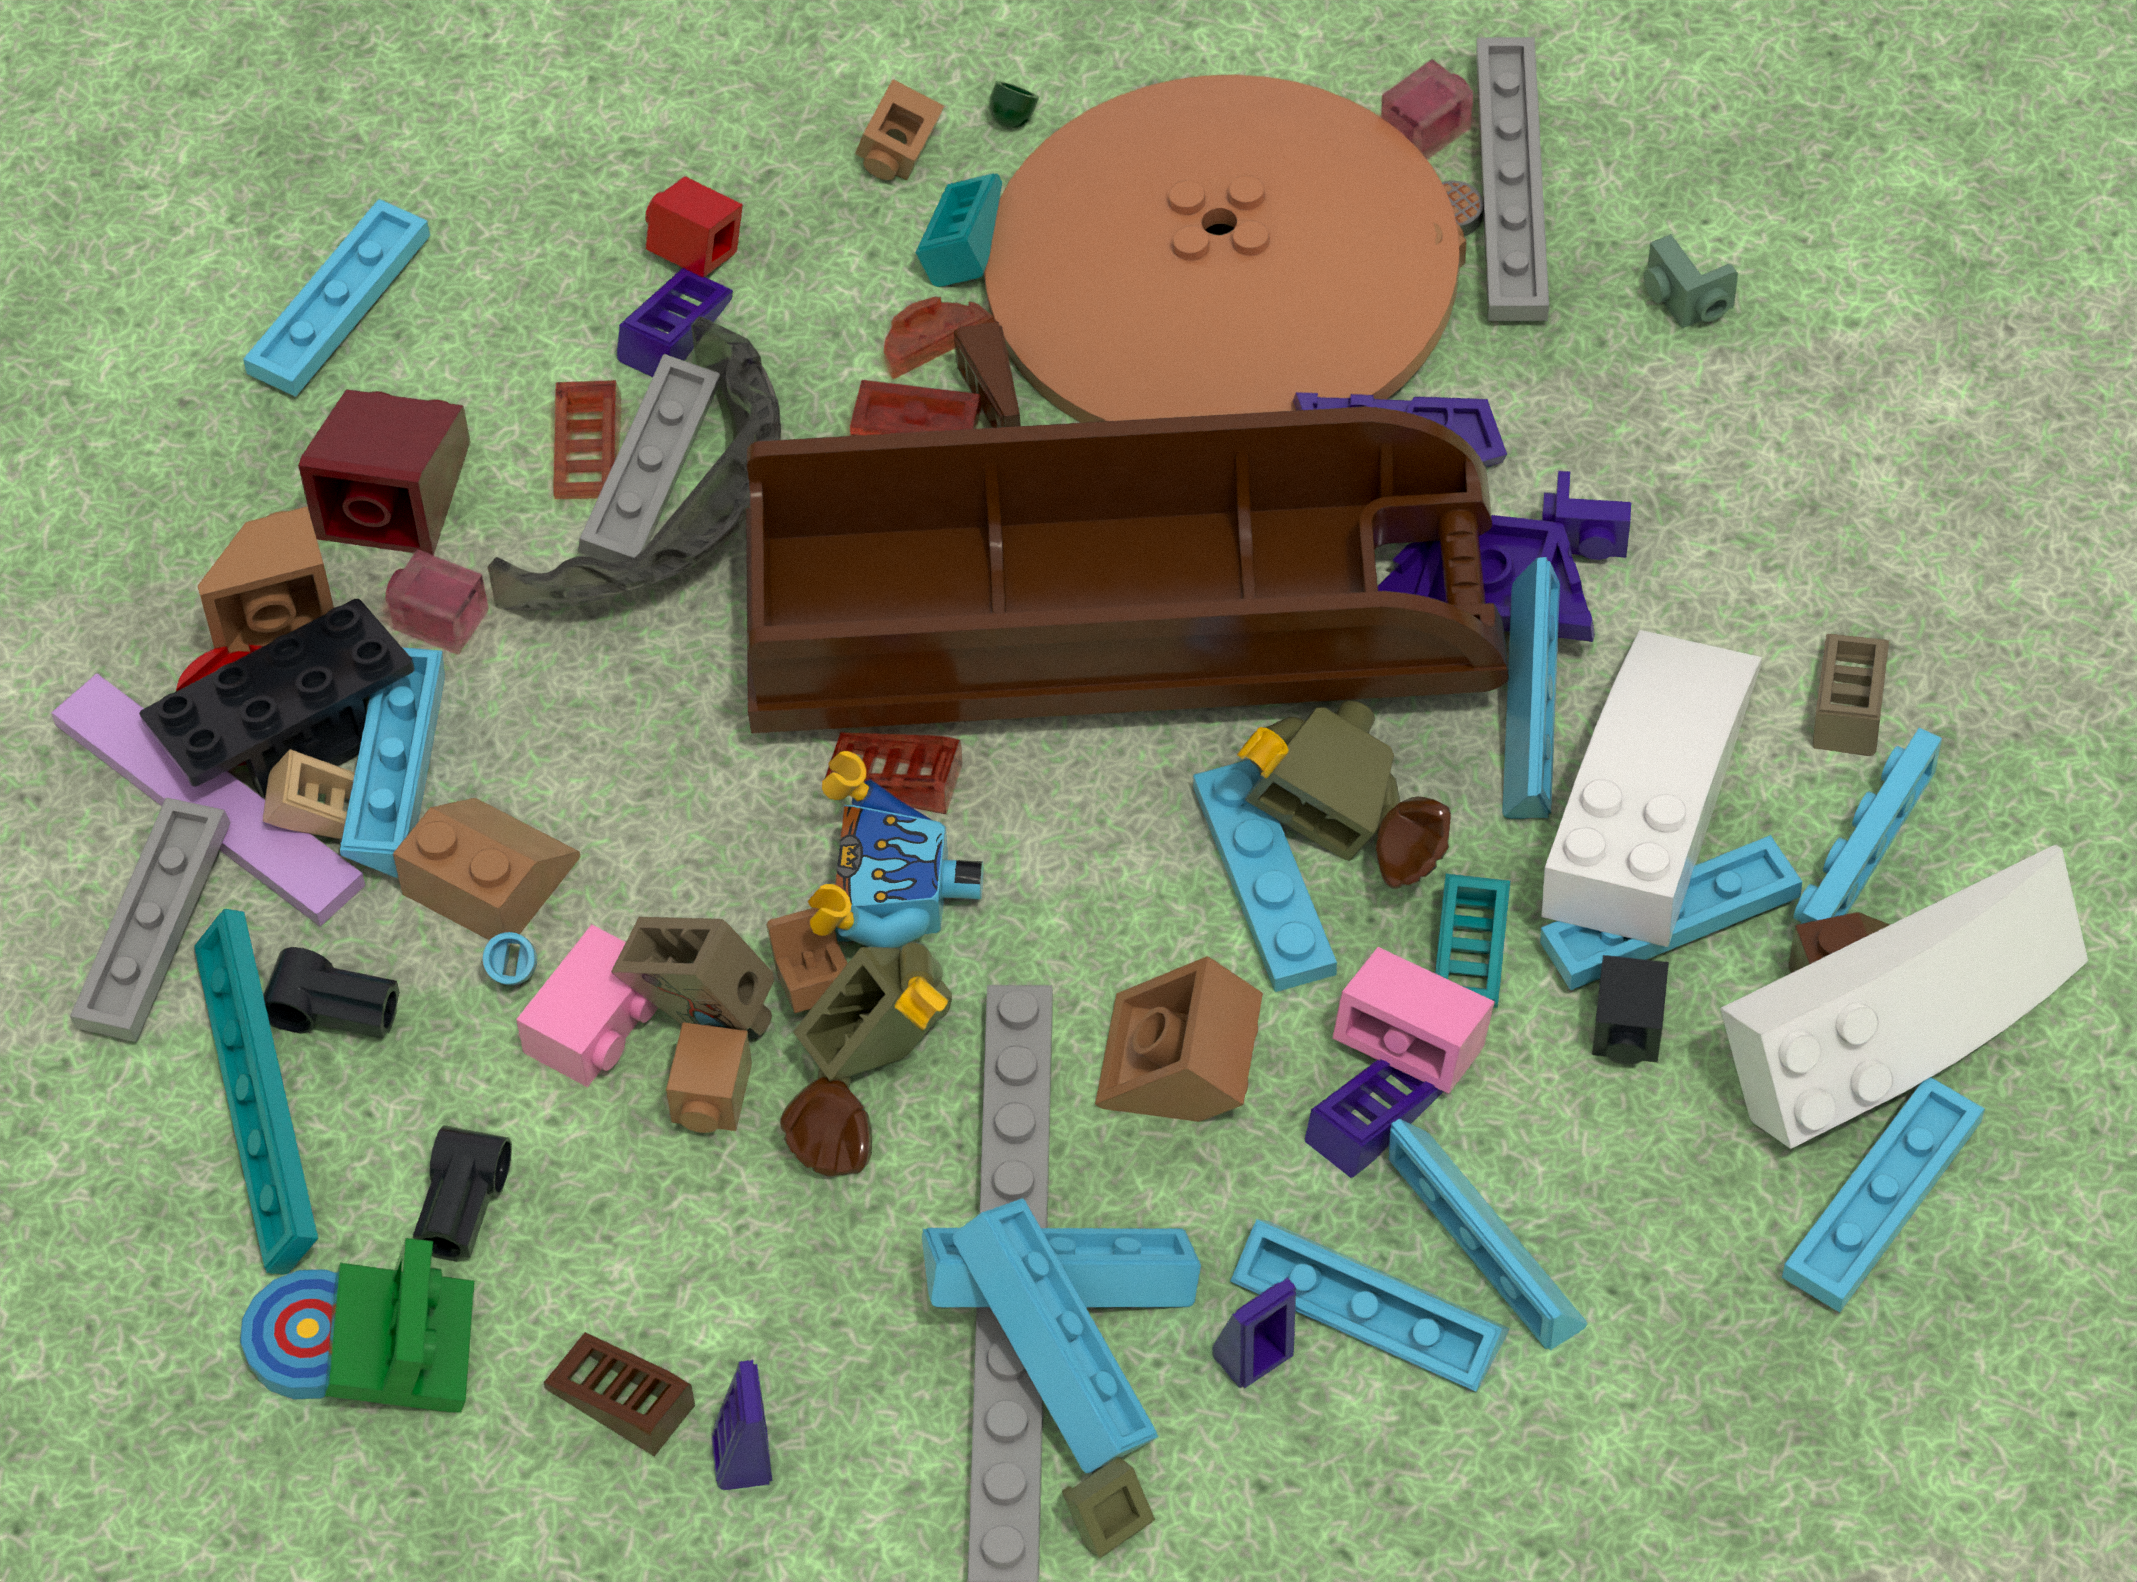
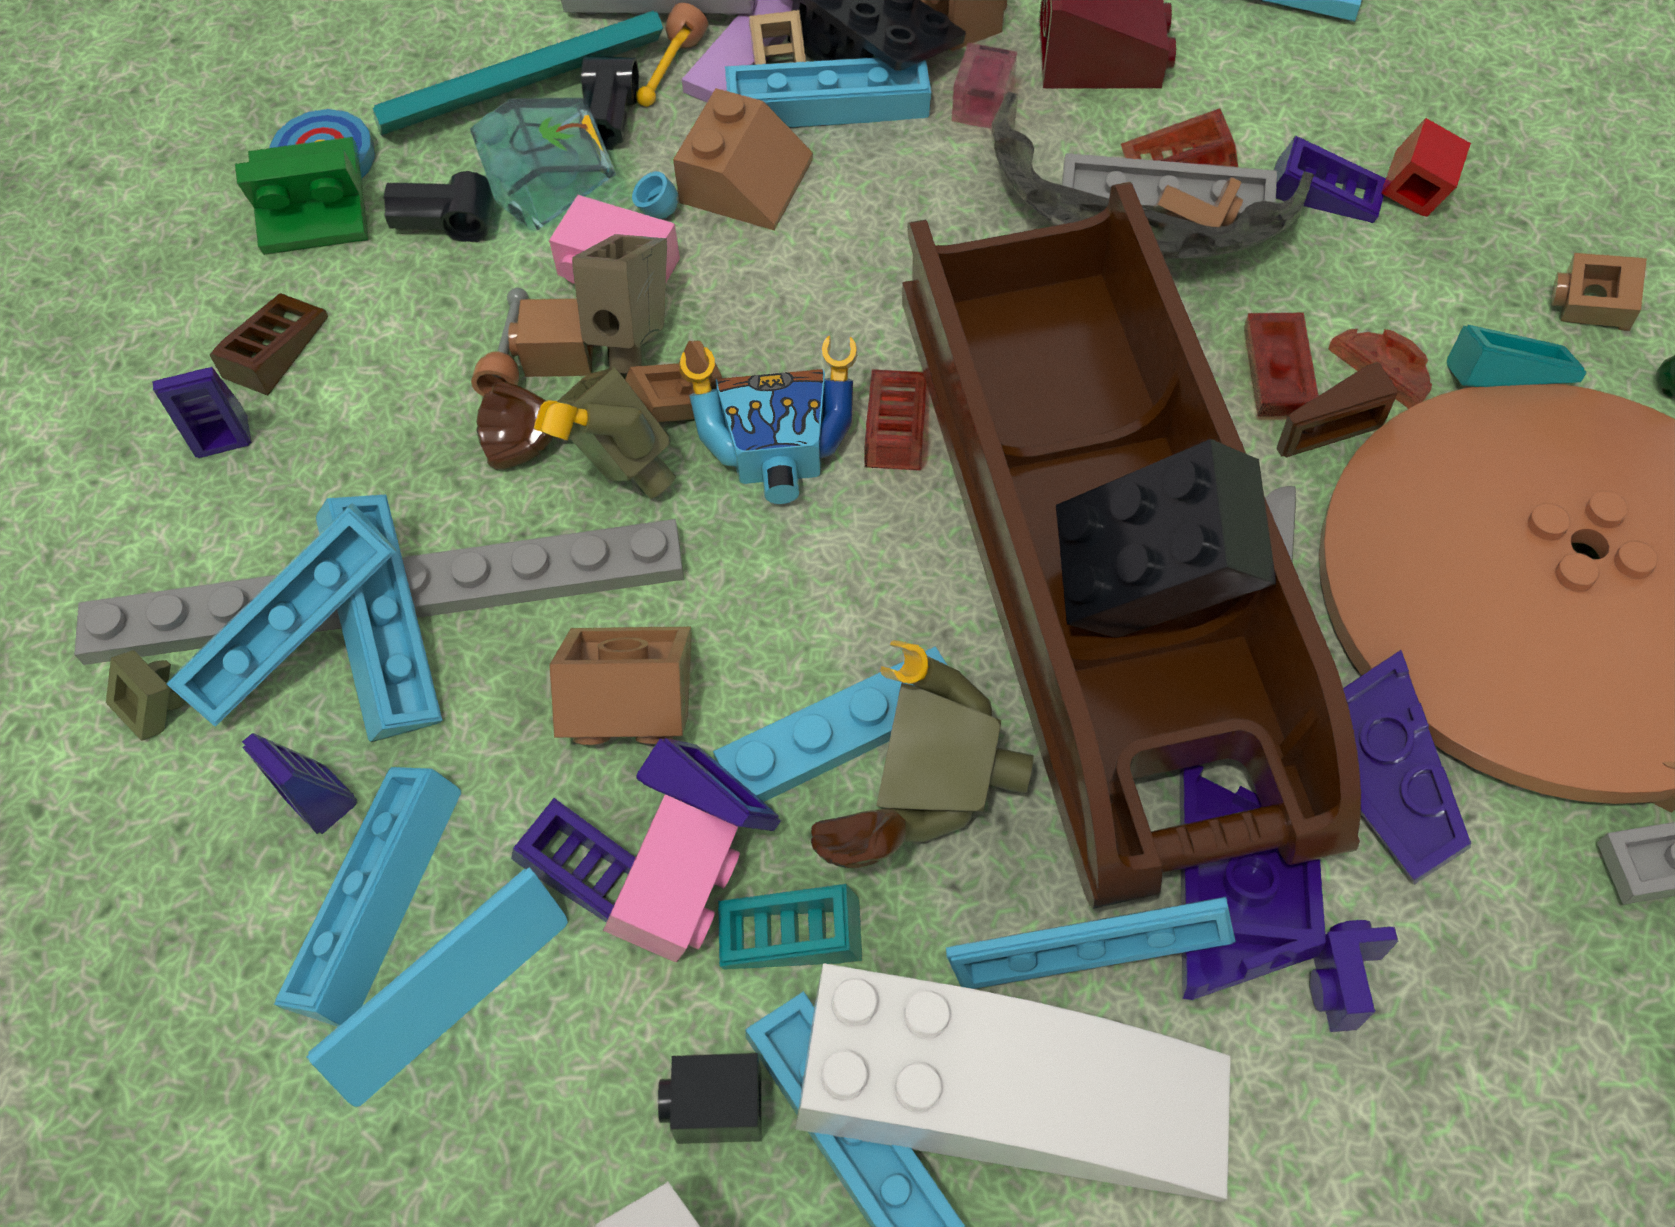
camera: 80 degrees right, 5 degrees up
none -> clear light blue slope [470,98,616,232]
none -> nougat hinge [471,288,529,397]
none -> hinge [636,3,708,107]
none -> dark purple slope [636,738,781,831]
none -> black brick [1056,439,1276,638]
none -> medium nougat bracket [1152,177,1244,237]

